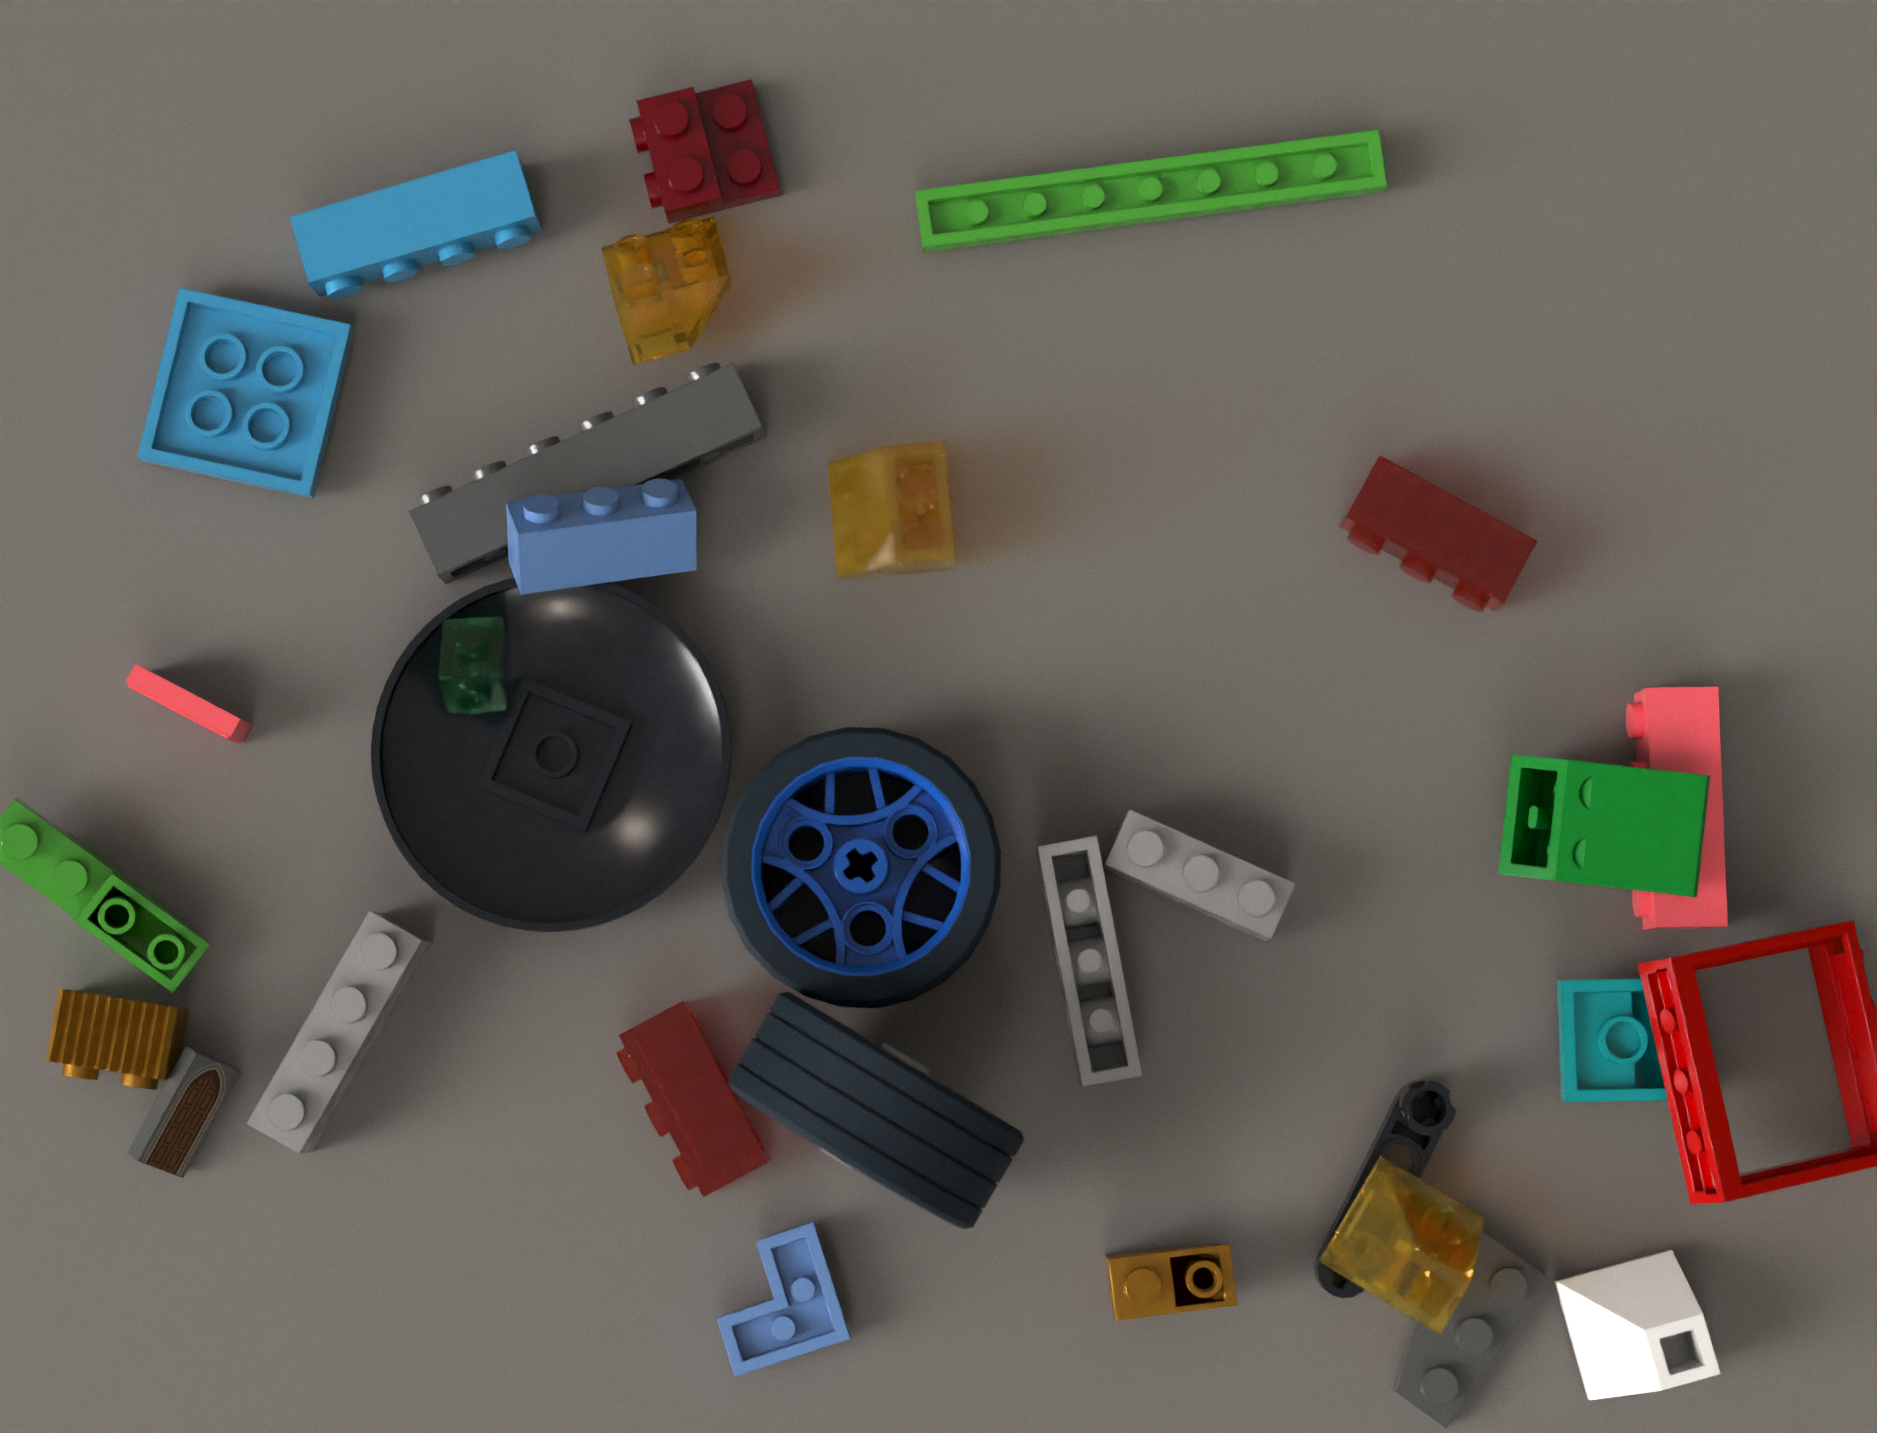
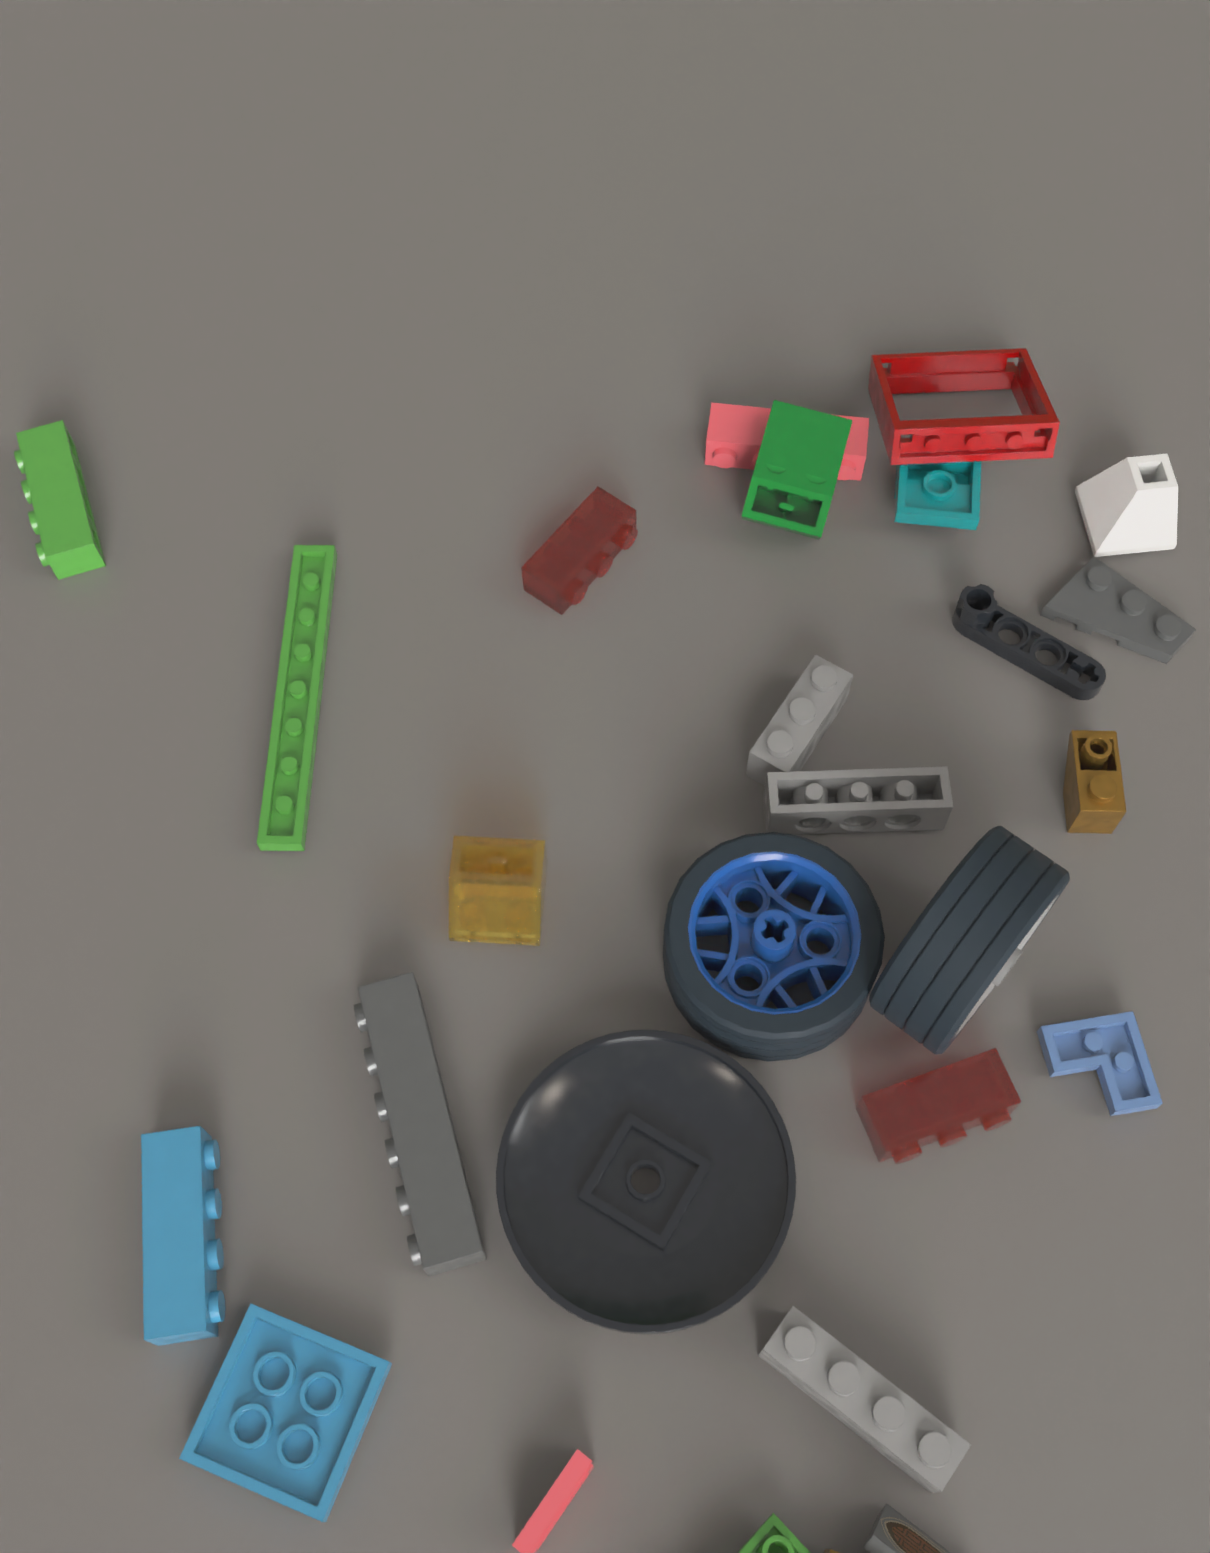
camera: 80 degrees left, 20 degrees down
clear green bracket [439,617,507,714] -> none
medium blue brick [506,479,697,595] -> none
clear yellow slope [601,216,733,365] -> none
dark red plate [629,79,781,224] -> none
clear yellow slope [1319,1156,1485,1335] -> none

